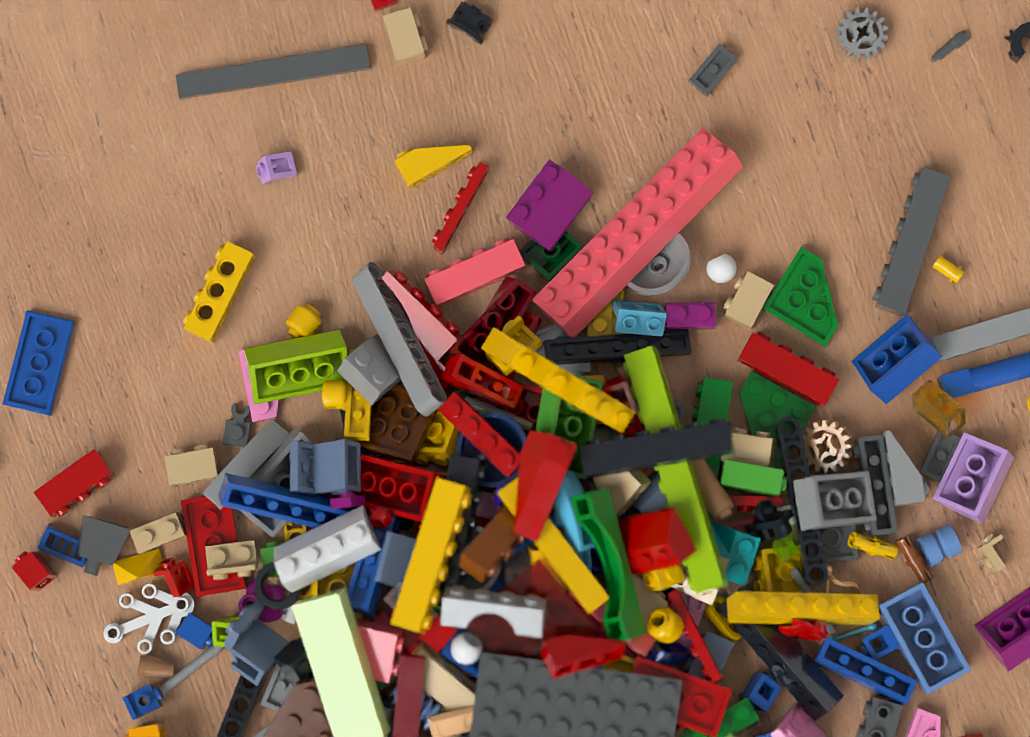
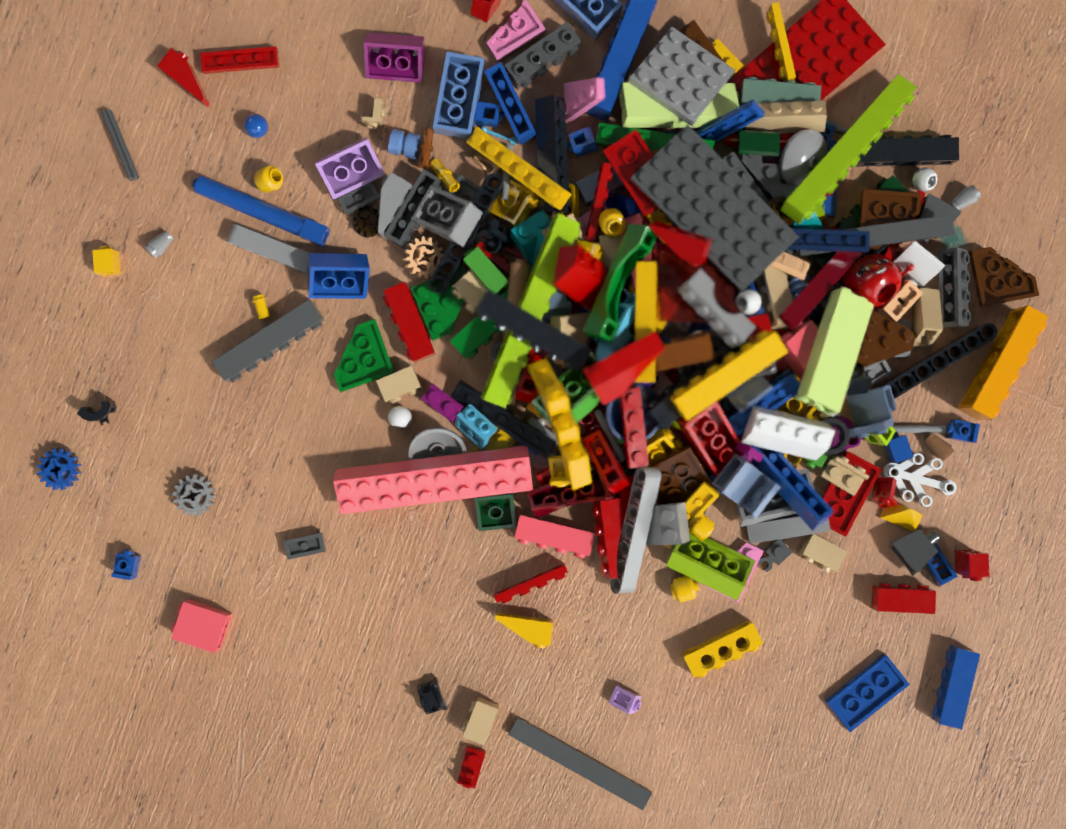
camera: 150 degrees left, 5 degrees up
tan brick [130,512,186,554] -> none
red plate [368,507,392,529] -> none
magenta slope [506,159,594,252] -> none
clear neon green plate [772,534,799,563] -> none
red plate [778,619,828,641] -> none
clear yellow brick [912,379,966,439] -> none
dark grey piece [931,31,970,62] -> none
none -> dark brown gear [352,207,379,238]

